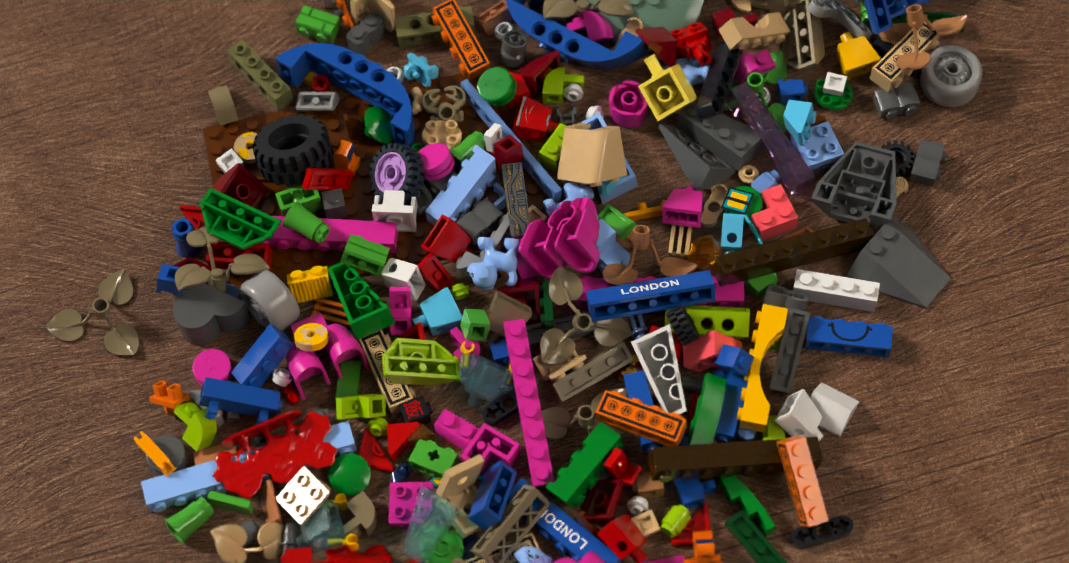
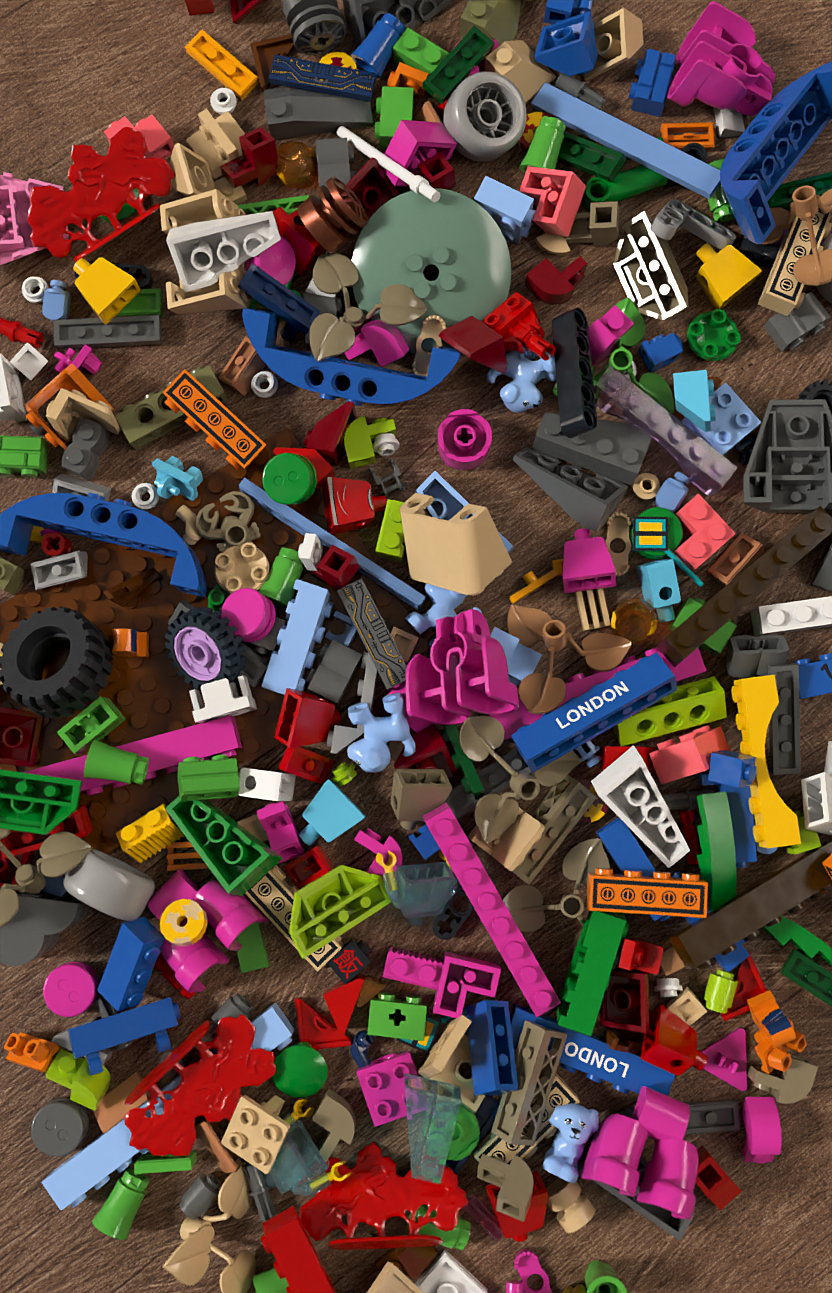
camera: 20 degrees left, 20 degrees up
light orange piece [134,431,177,477] -> none
plate [272,368,293,387] -> none
red tile [302,168,354,190] -> none
flat silver brick [321,188,347,219] -> none
lime brick [336,394,386,420] -> none
green dish [364,106,393,144] -> none
lime plate [367,417,388,436] -> none
bright green brick [460,309,491,341] -> none
dark grey wheel [499,30,528,68] -> none
white plate [586,105,604,119] -> none
bright green tile [598,204,637,241] -> none
light yellow brick [638,54,698,121] -> none
black tyre [666,304,699,346] -> none
tan arch [719,12,791,50] -> none
white plate [823,72,847,96] -> none

